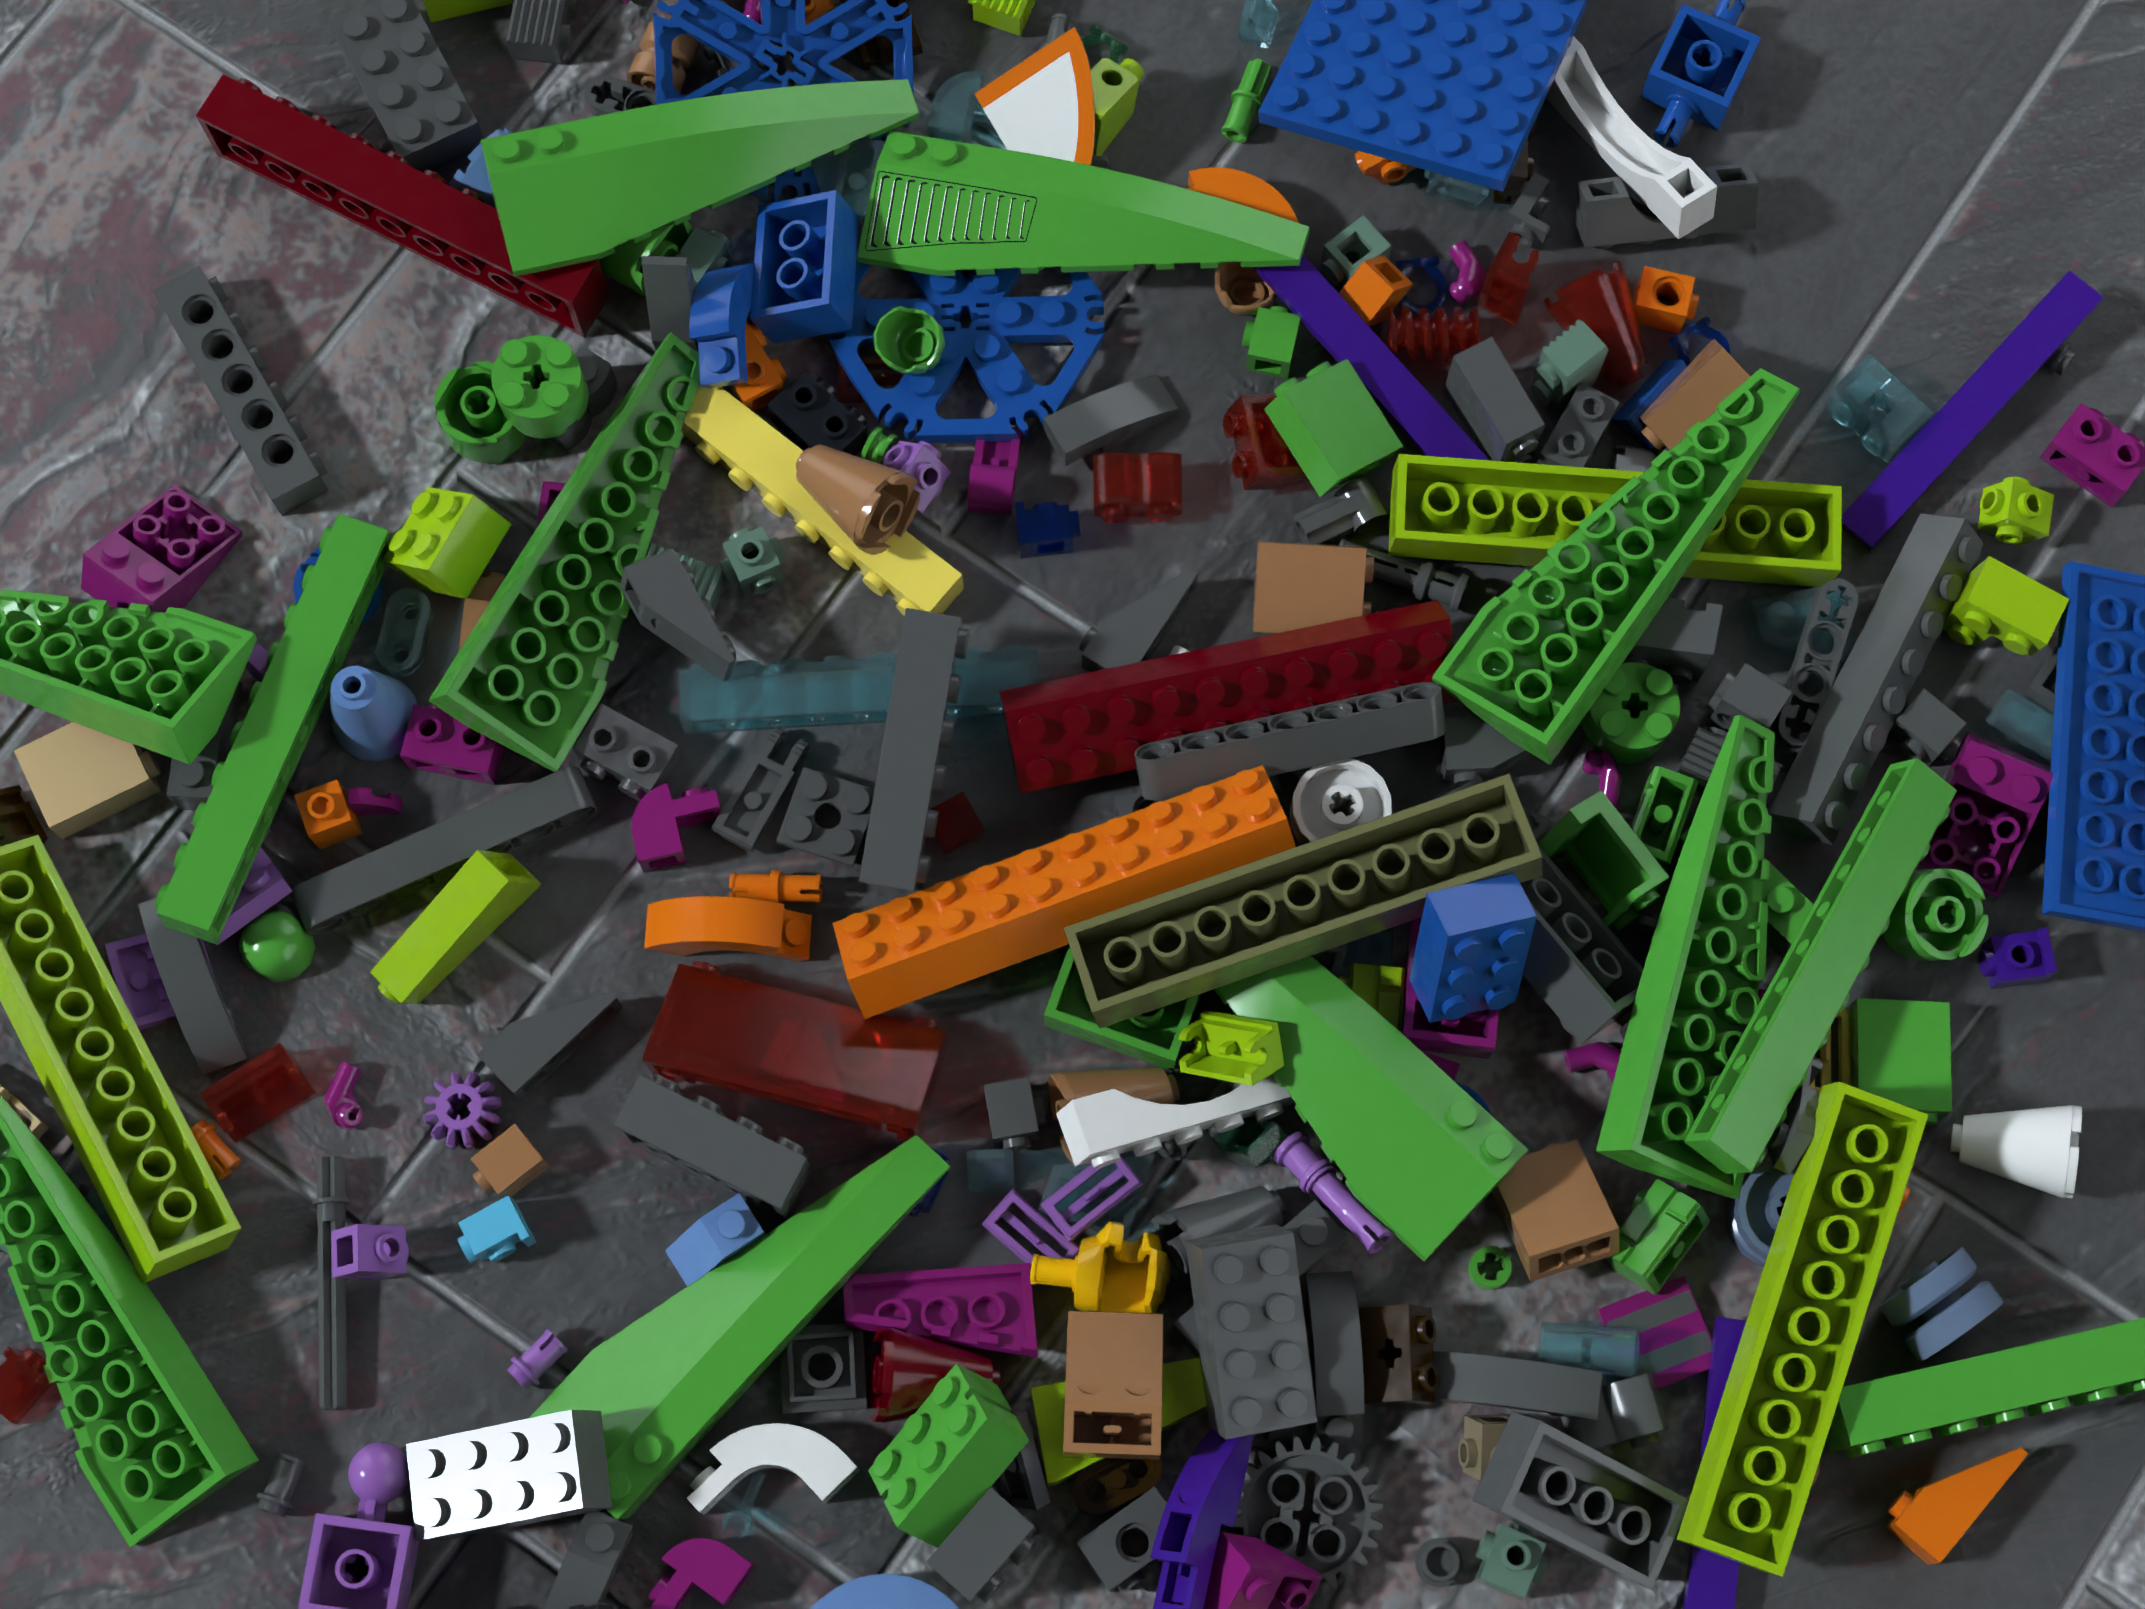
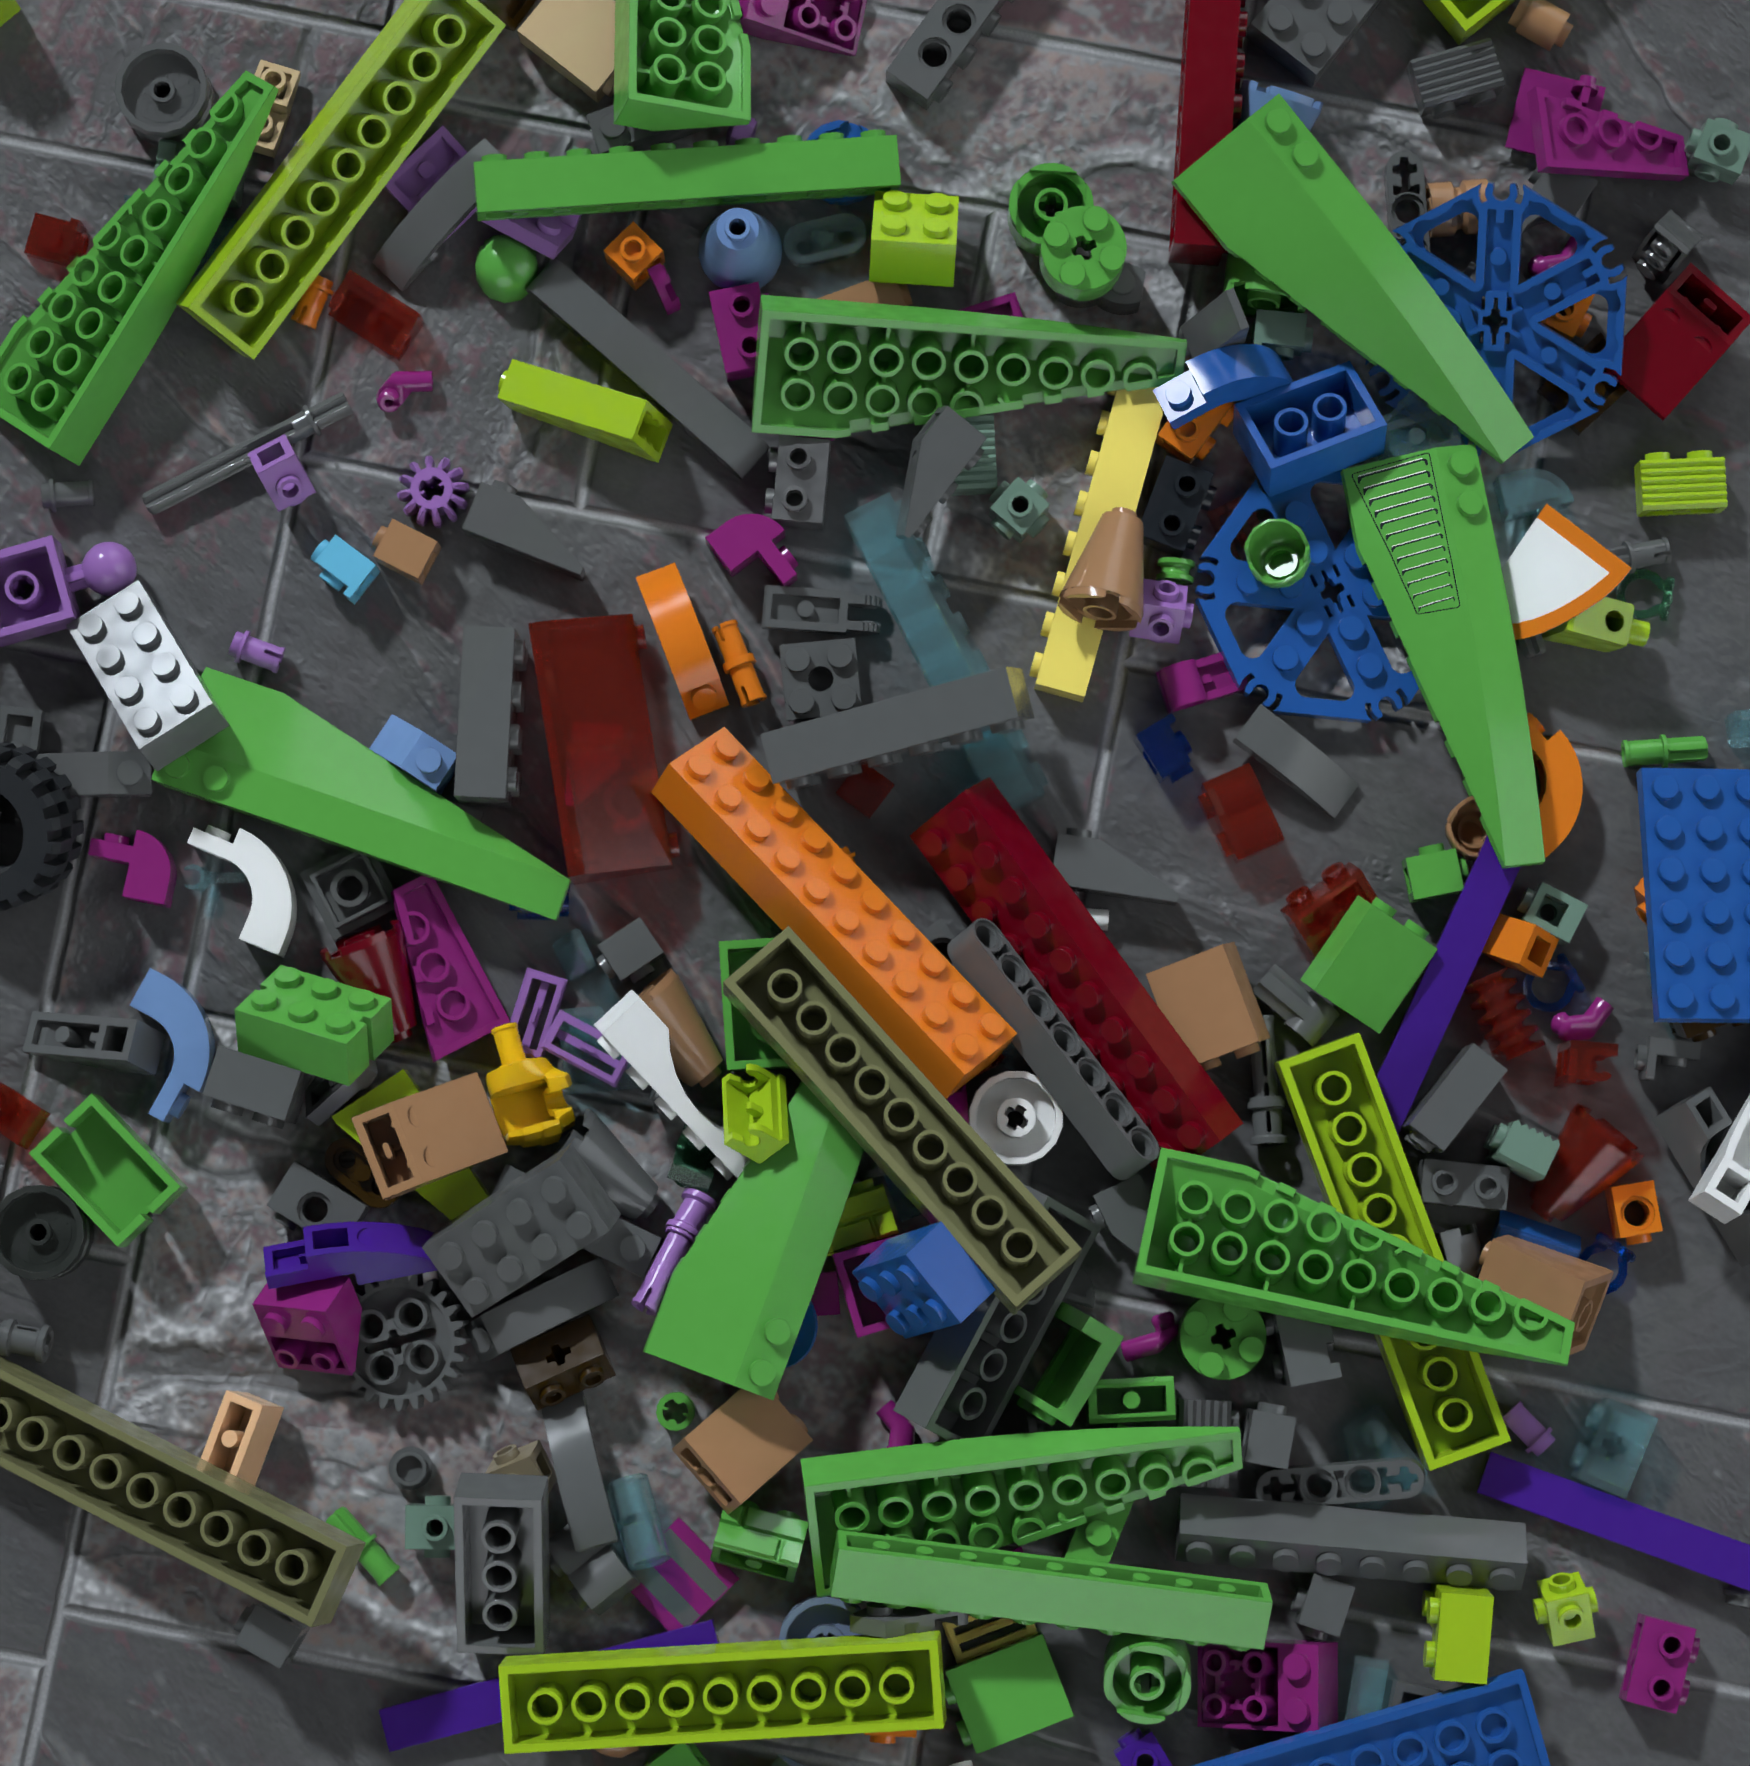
camera: 65 degrees right, 10 degrees up
none -> medium lavender pin [1503,1401,1556,1457]

